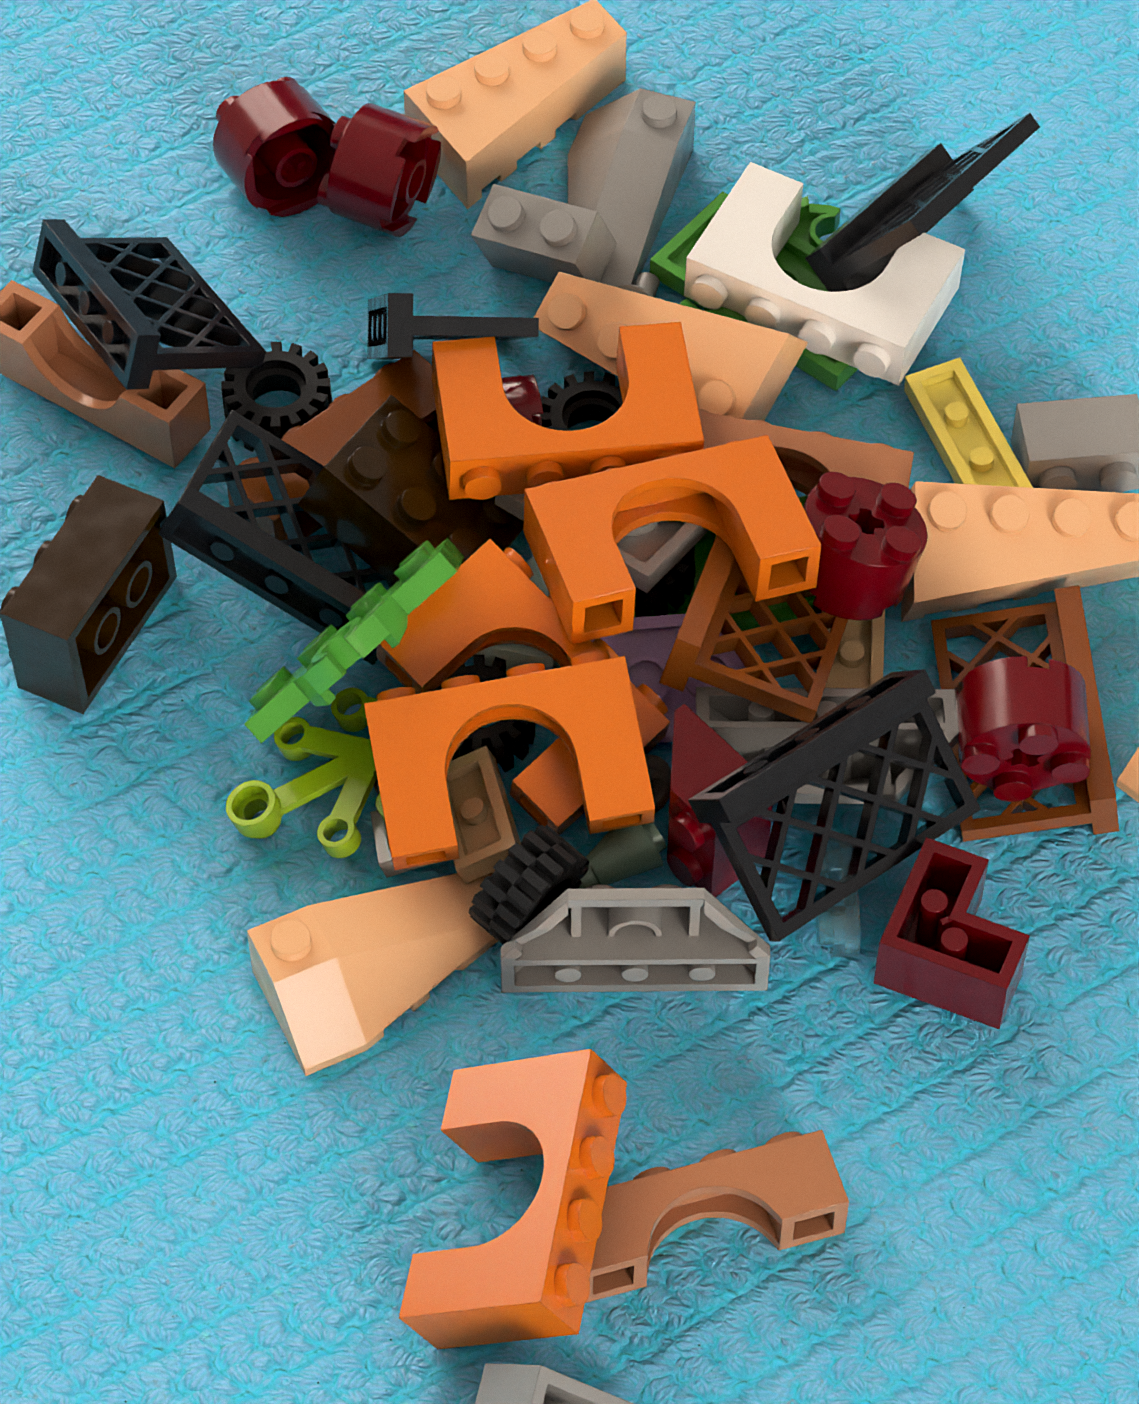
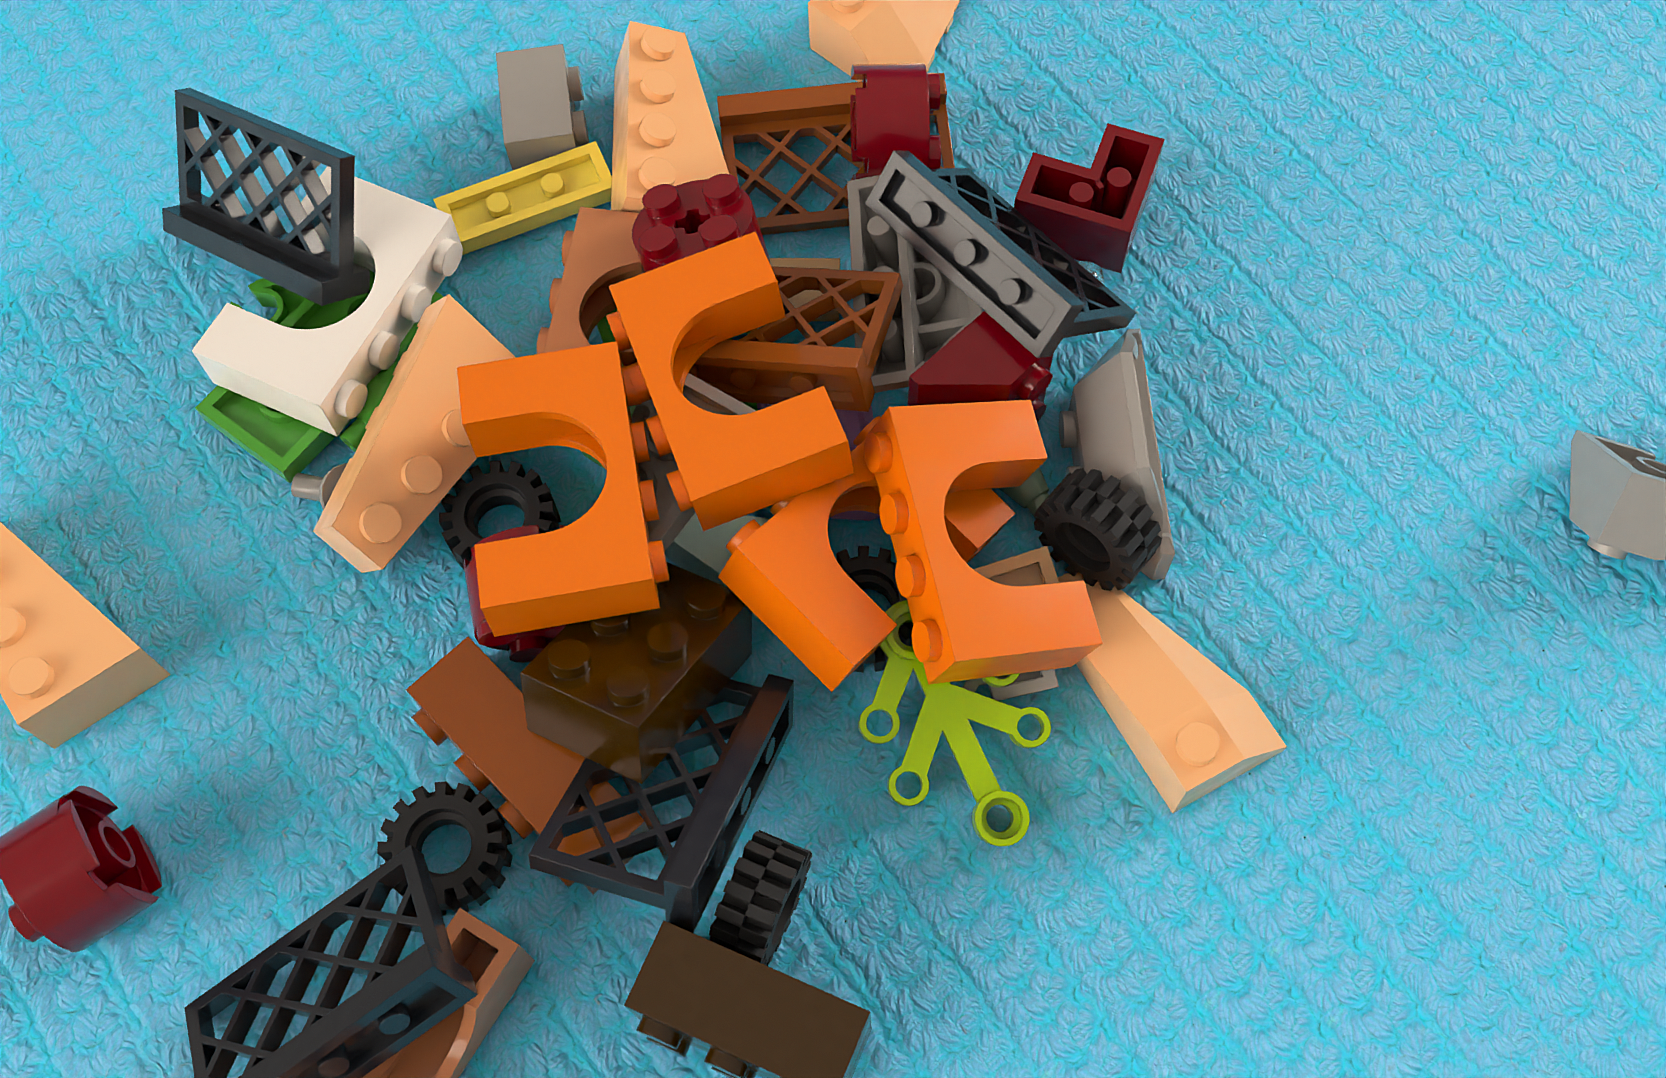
camera: 90 degrees left, 10 degrees up
bright green plate [244,538,464,743] -> none
dark red brick [317,103,441,237] -> none
black fence [367,293,539,360] -> none
orange arch [399,1049,627,1349] -> none
light grey brick [471,184,617,283] -> none
light grey wedge [568,88,696,287] -> none
nougat arch [586,1130,849,1303] -> none
none -> black tyre [709,830,812,966]

